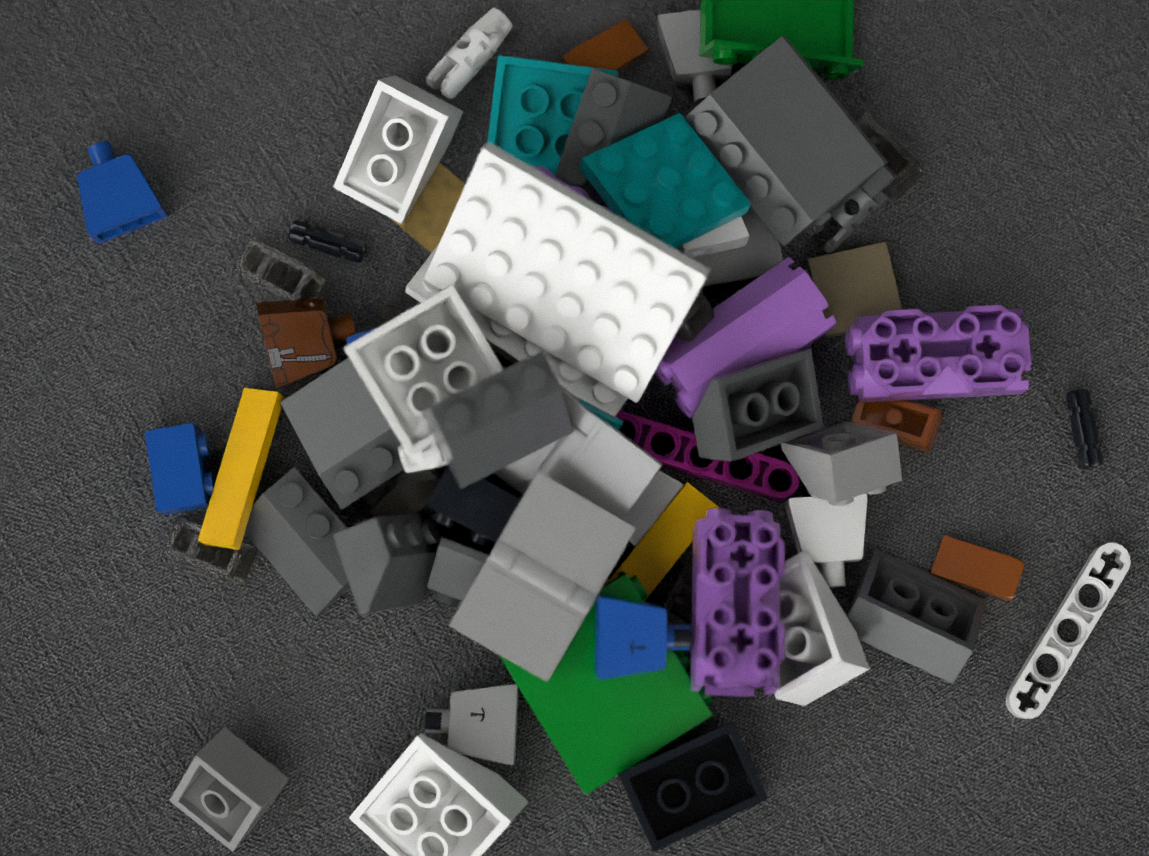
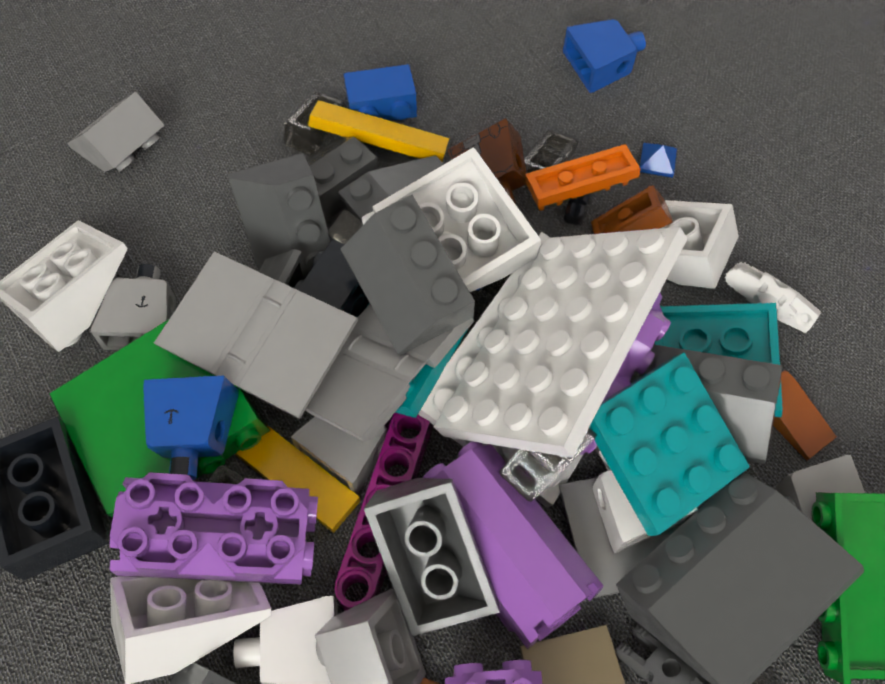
camera: 85 degrees right, 20 degrees down
none -> orange plate [525,144,641,211]
none -> dark orange slope [591,185,673,234]
none -> blue slope [639,143,677,178]

